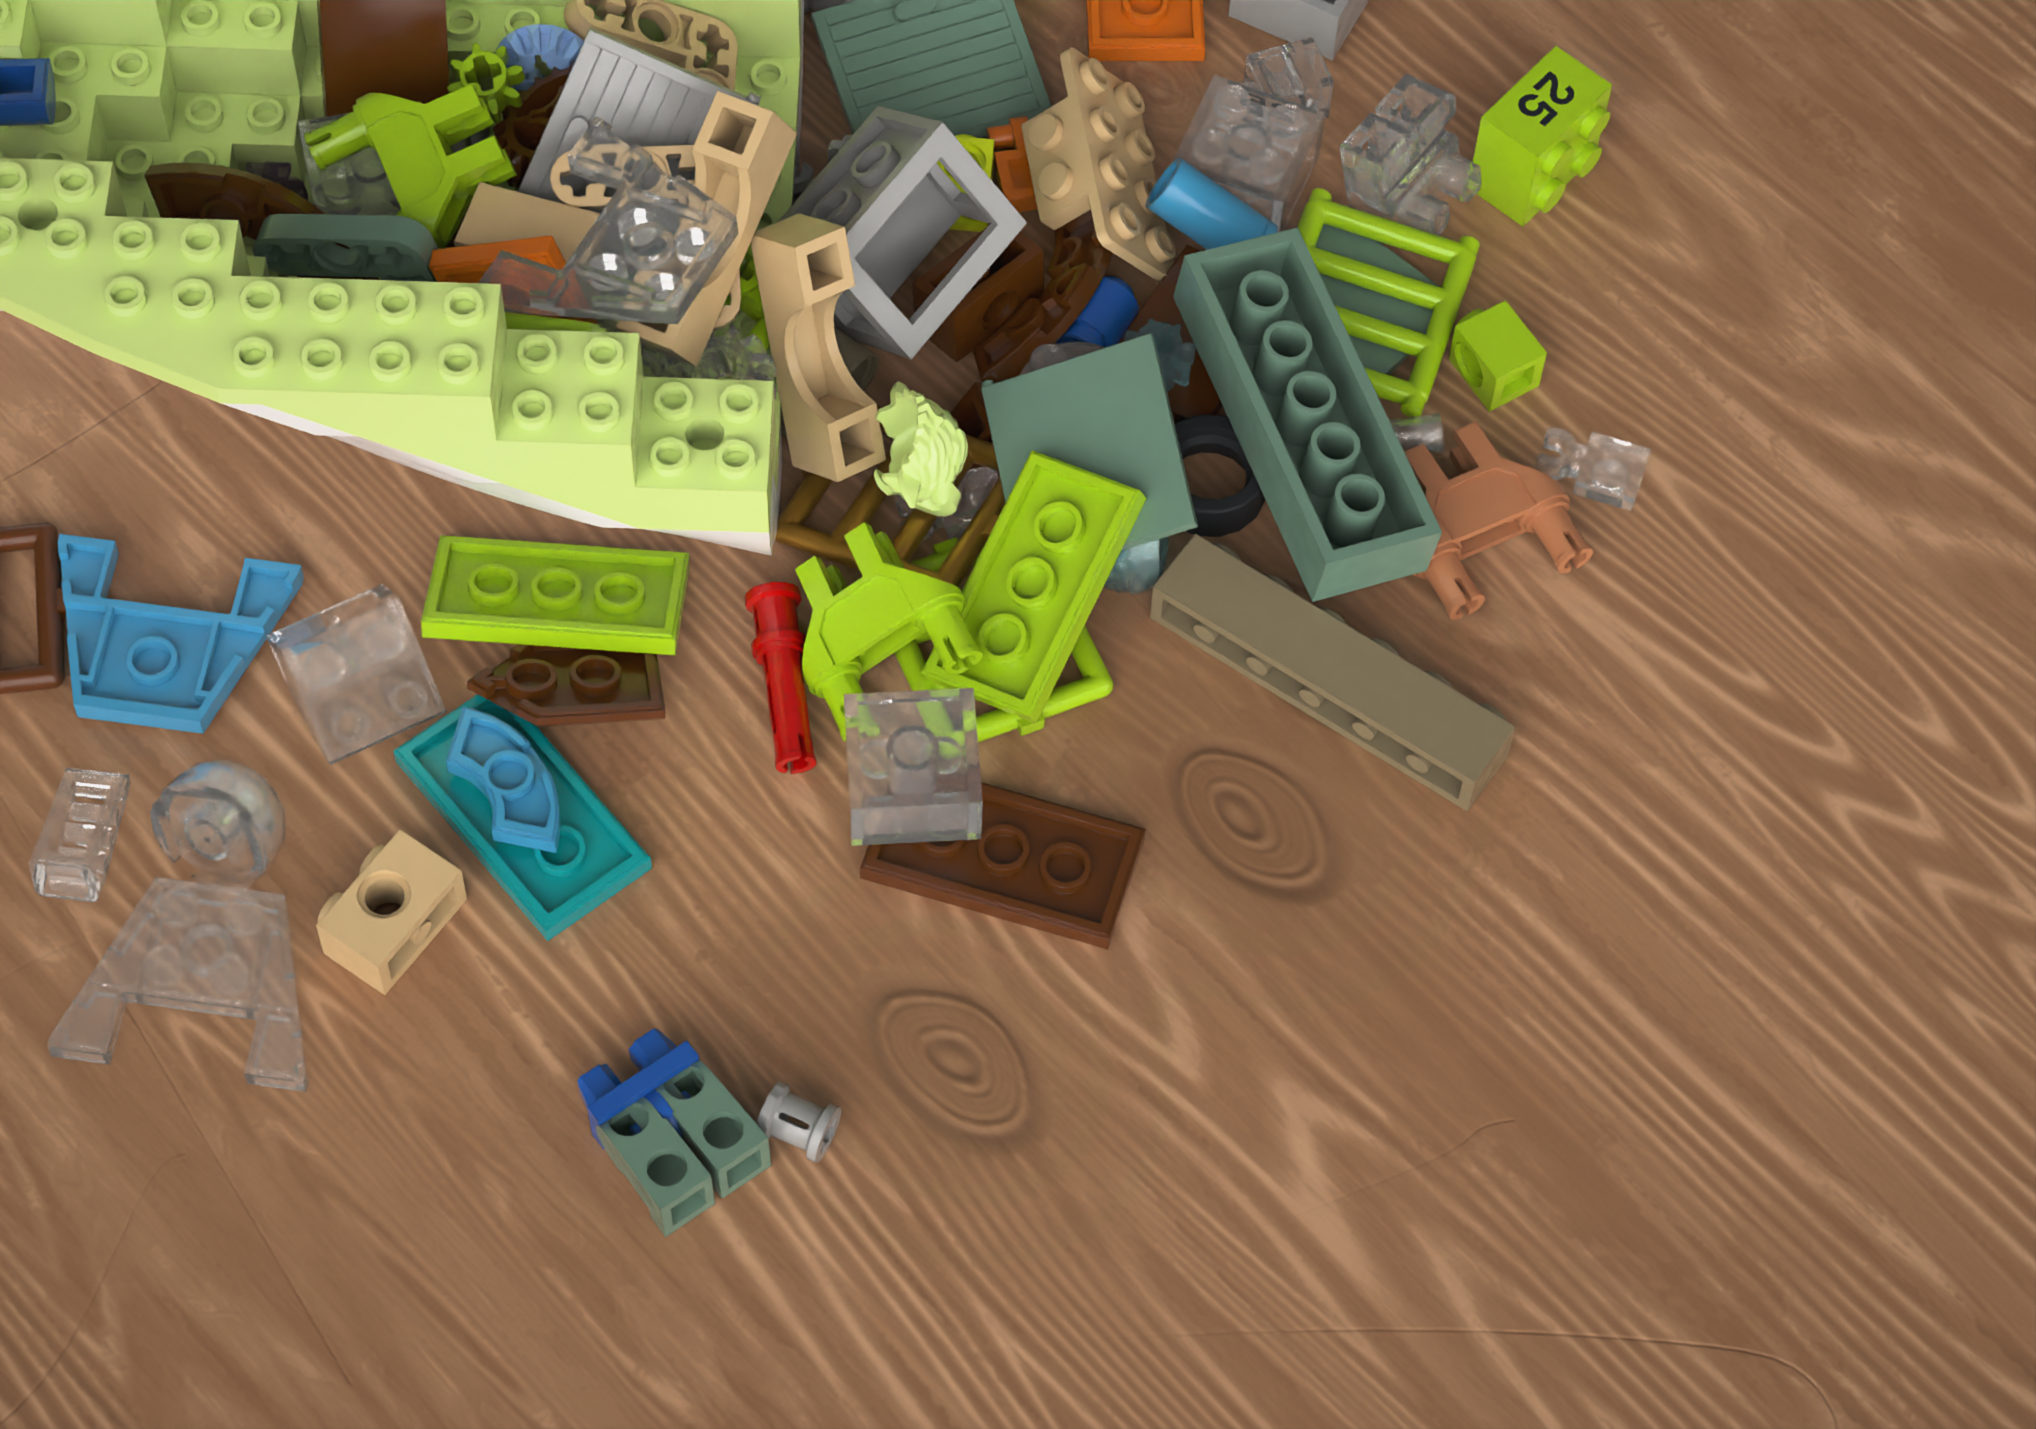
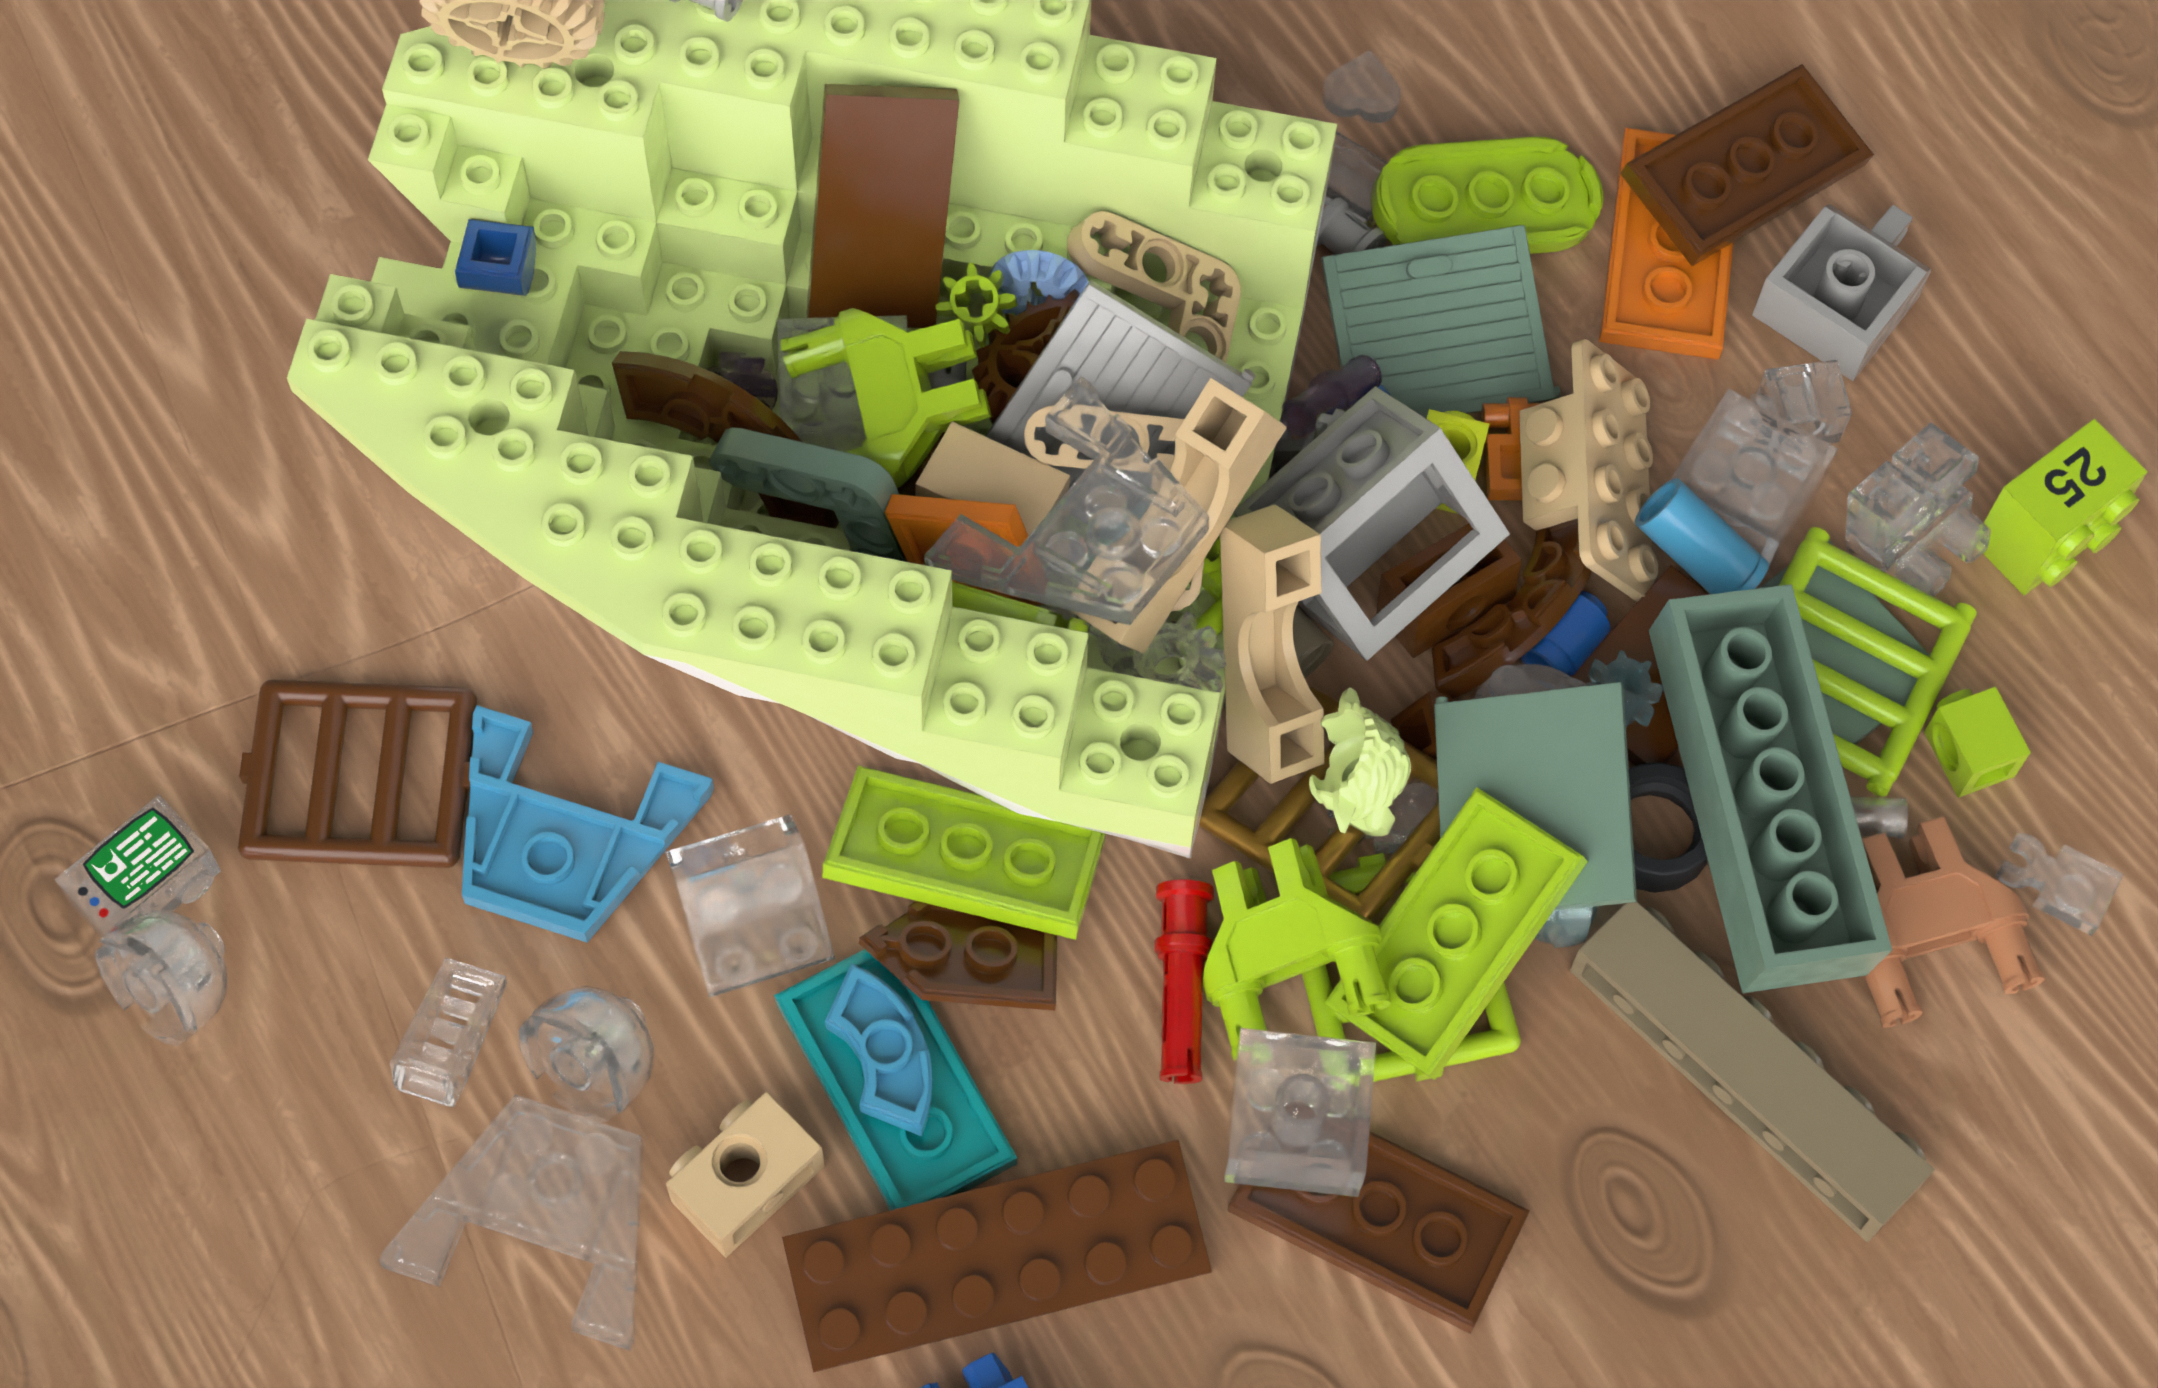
camera: 10 degrees right, 5 degrees up
none -> reddish brown plate [782,1140,1212,1373]
none -> pin [1281,355,1382,437]

